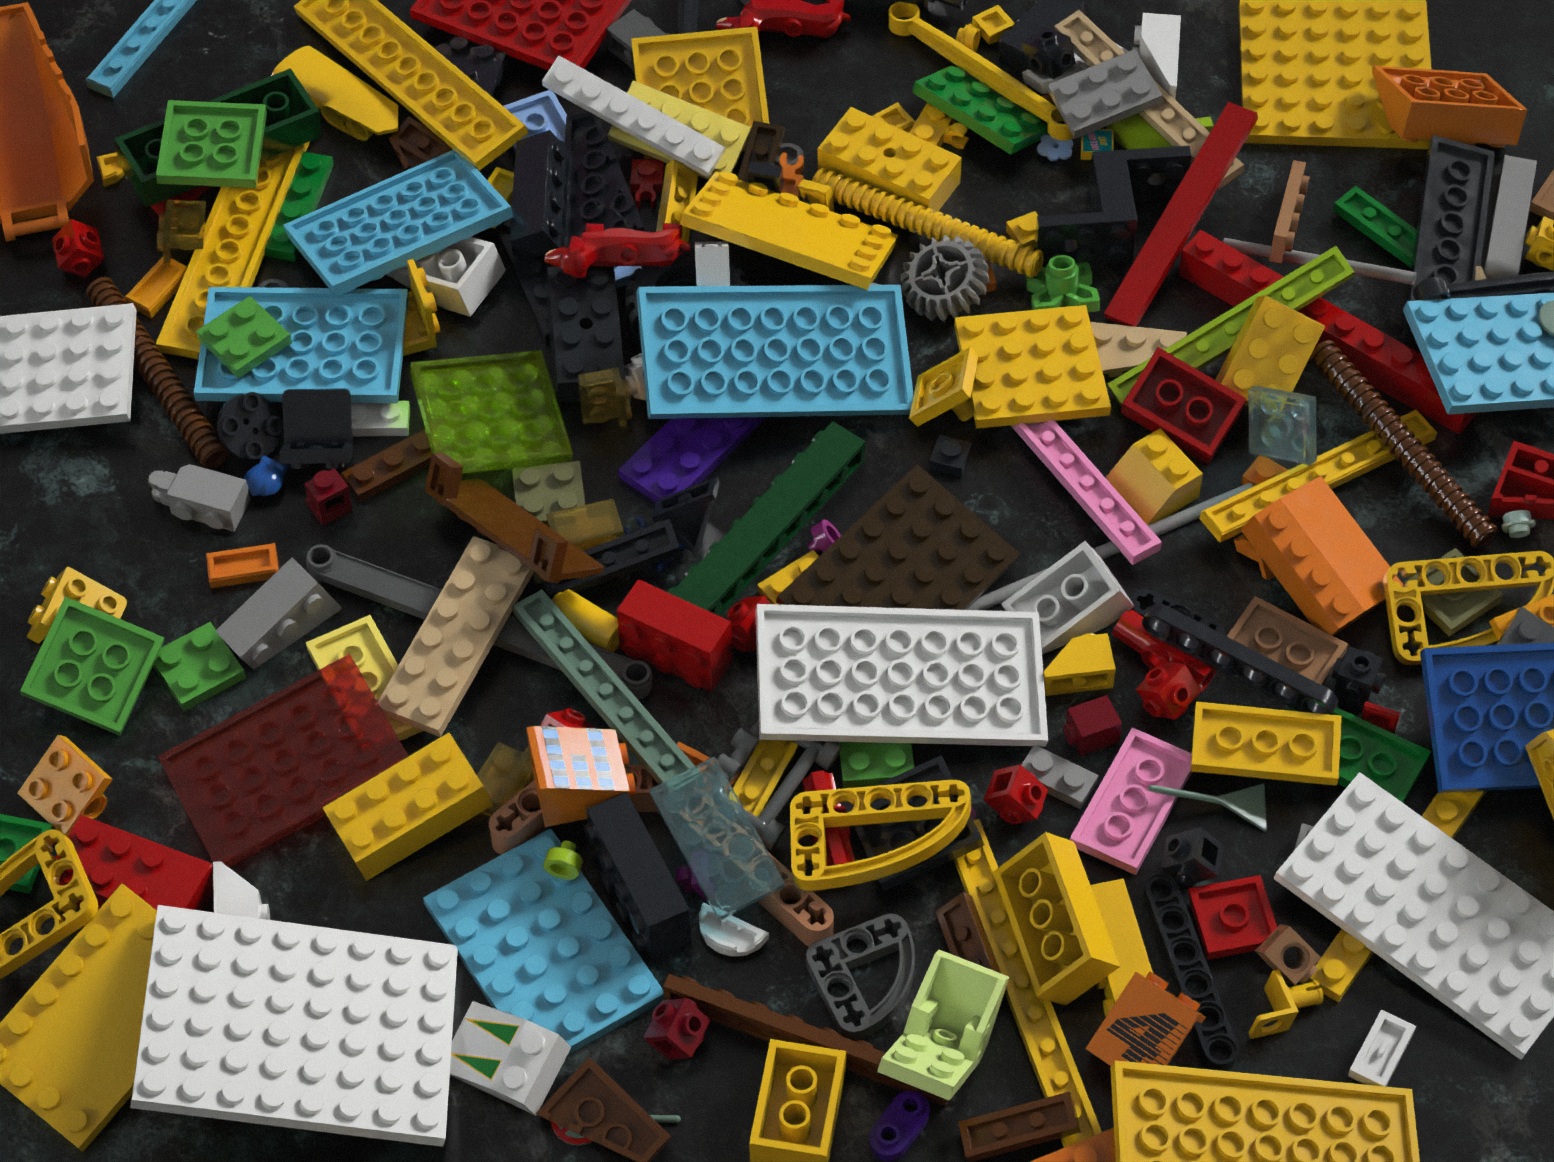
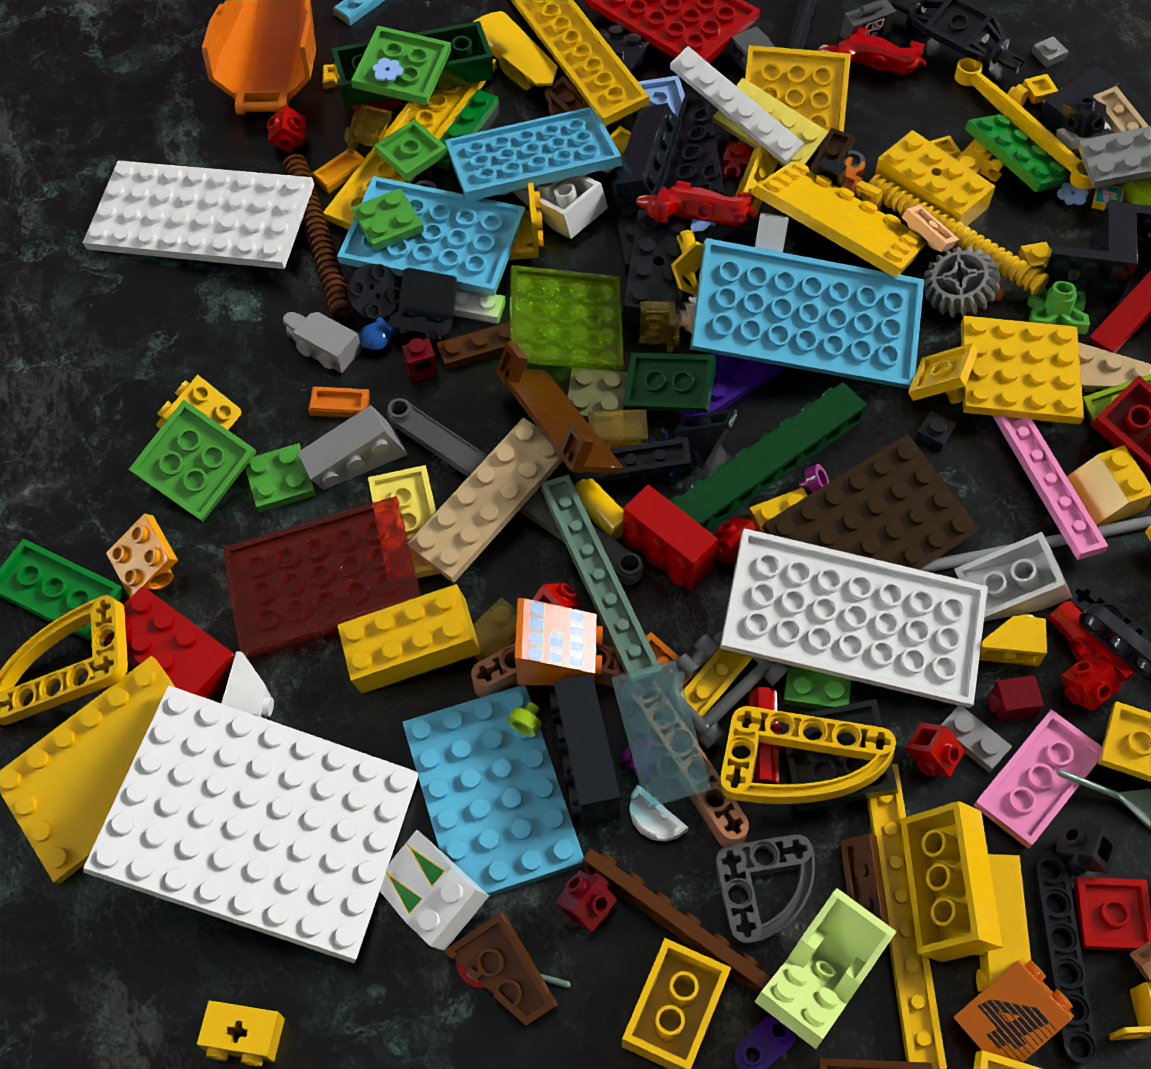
camera: 15 degrees right, 5 degrees up
none -> light blue plant [373,58,403,82]
none -> bright green plate [374,119,448,181]
none -> dark green plate [623,353,717,413]
none -> yellow bracket [671,230,704,296]
none -> light nougat plate [901,205,959,252]

